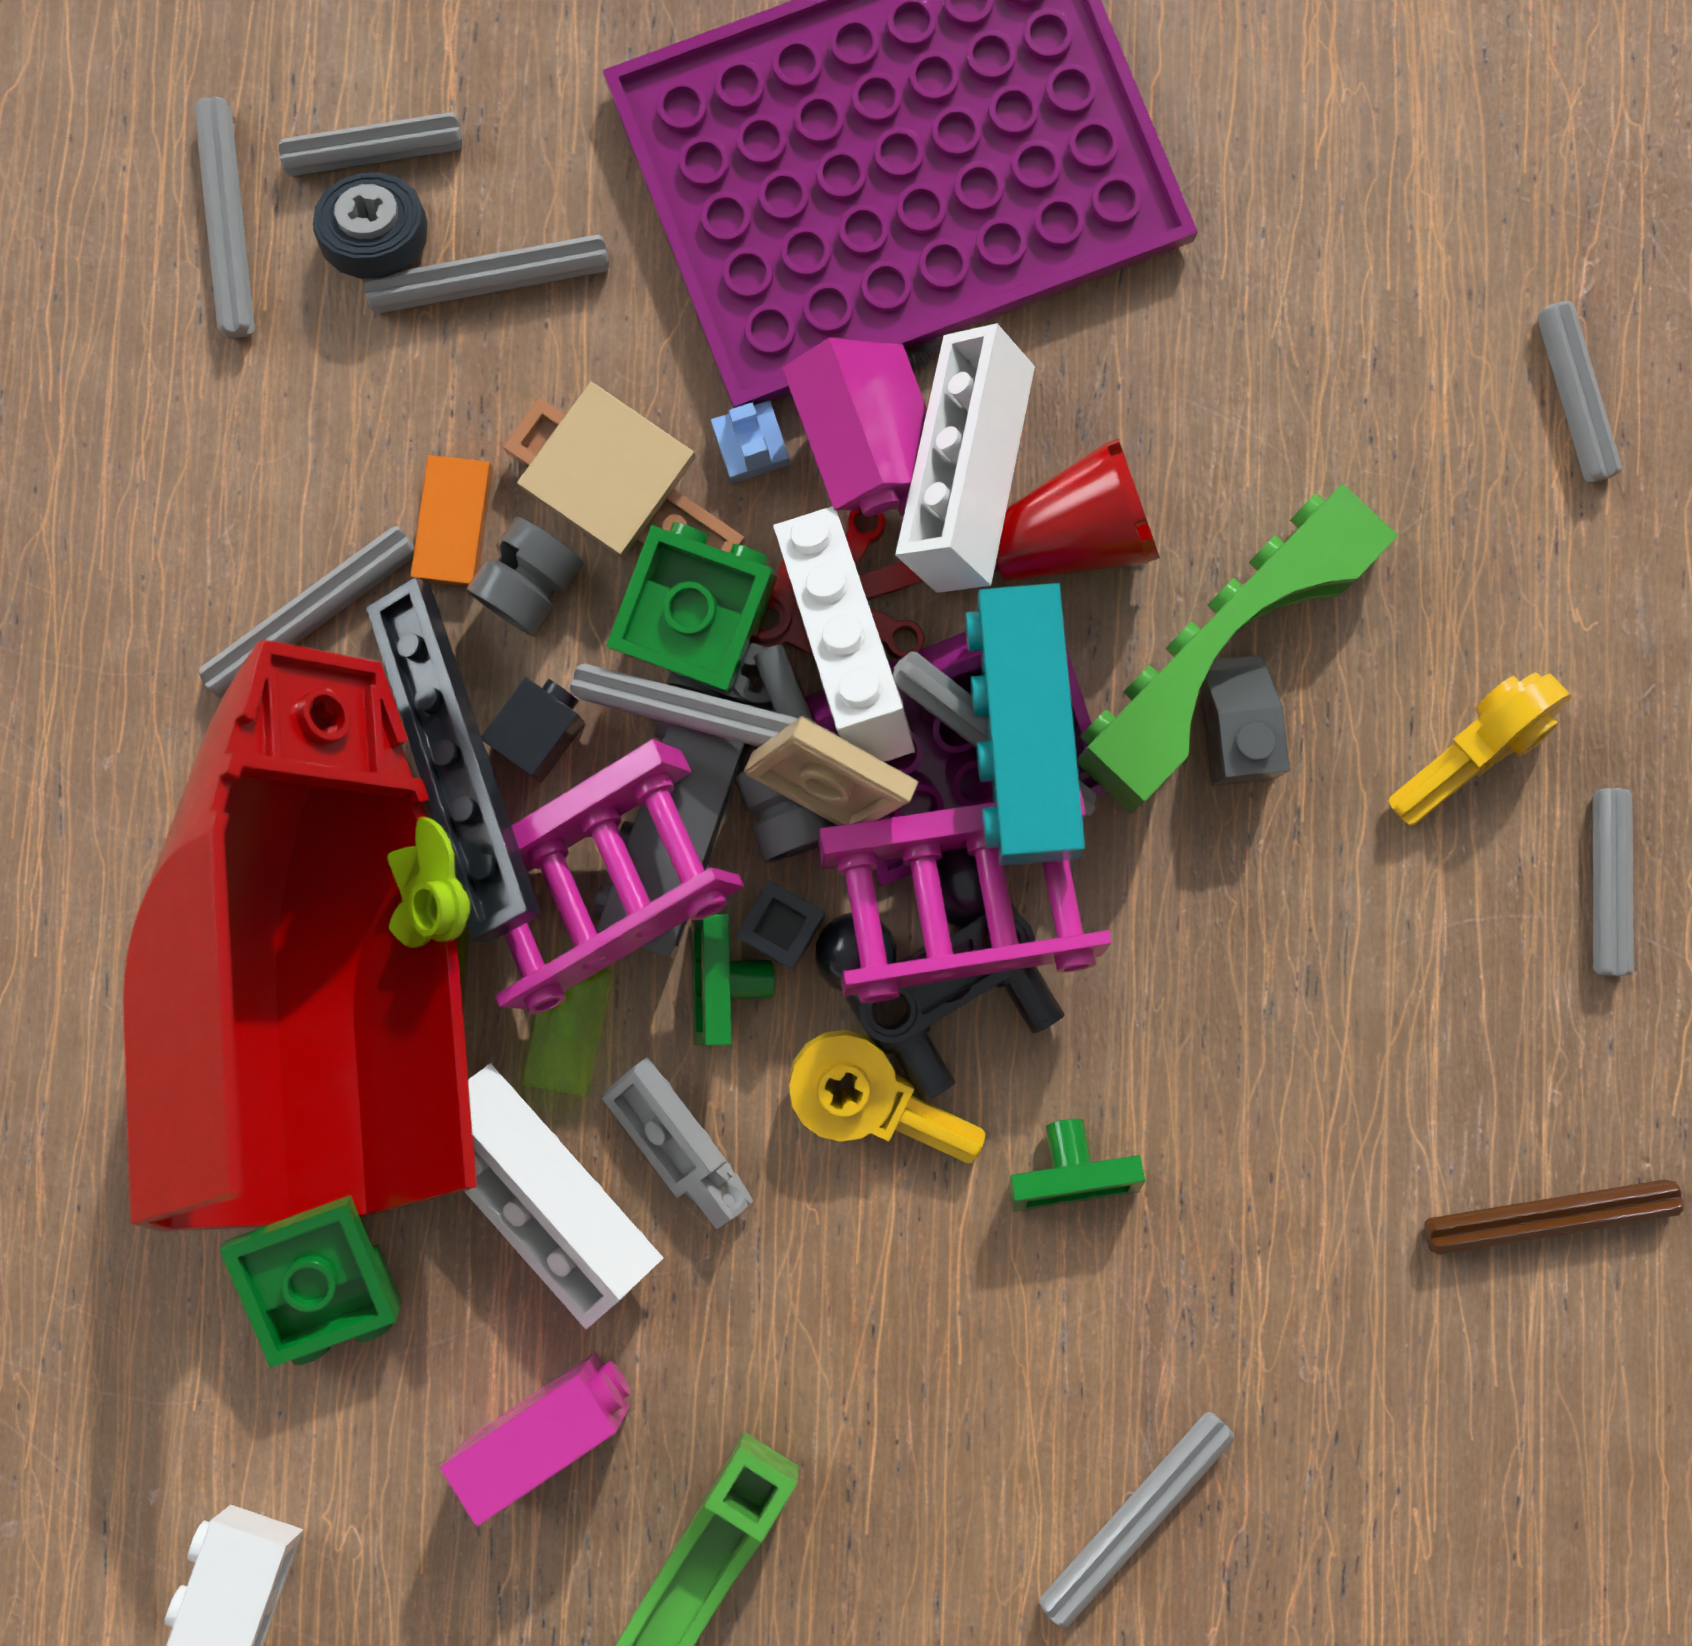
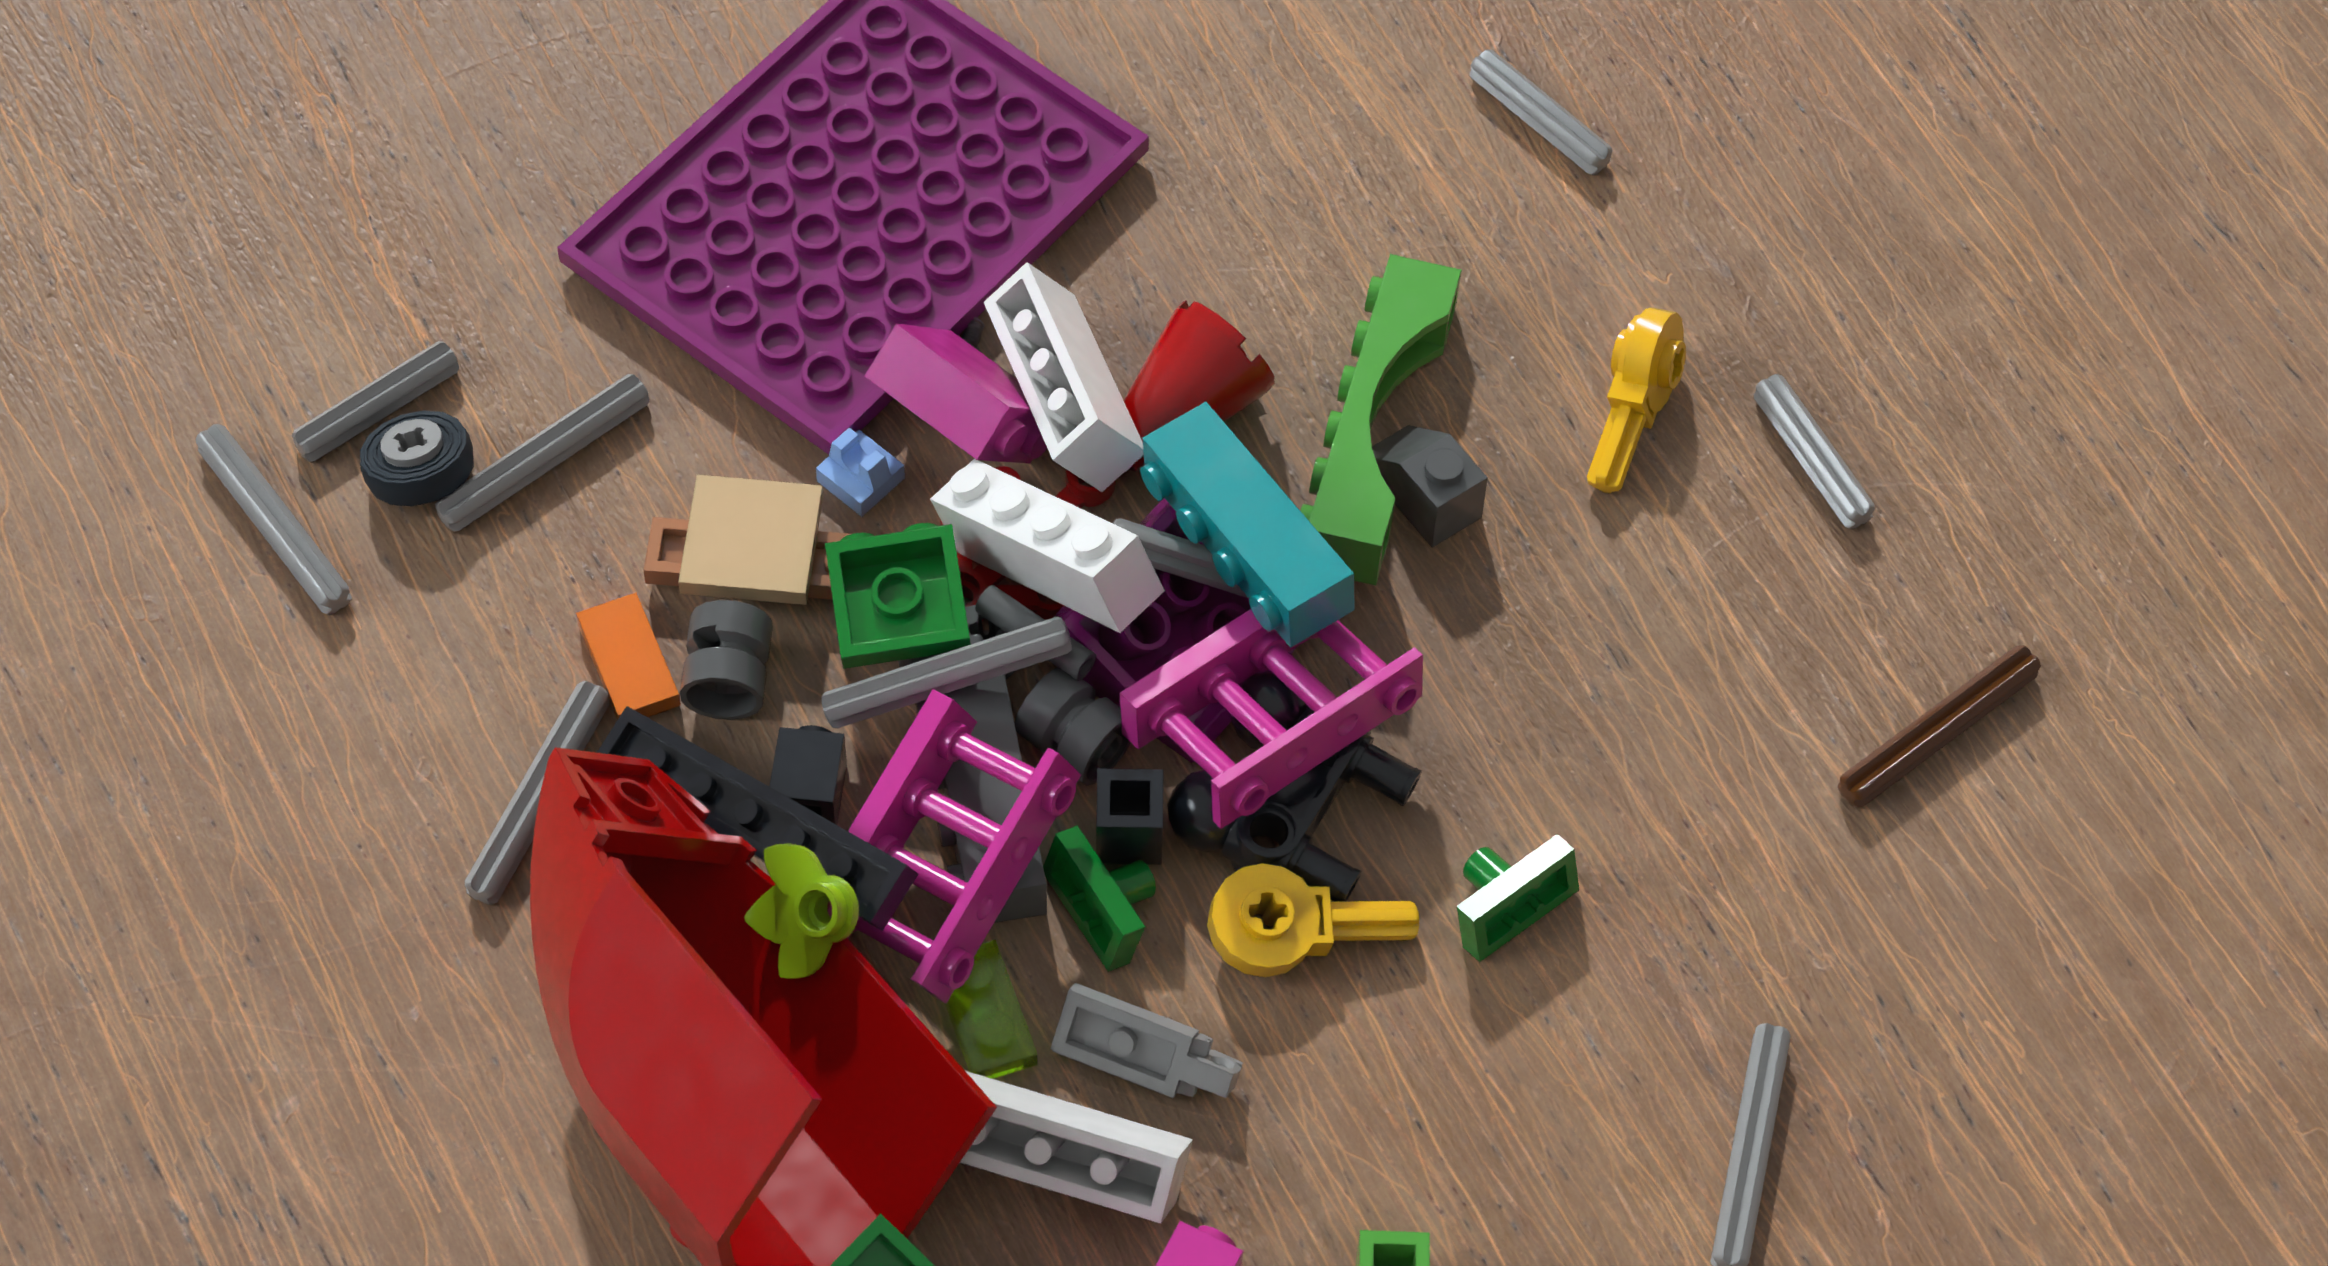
camera: 30 degrees left, 25 degrees down
tan tile [744,716,918,826] -> none

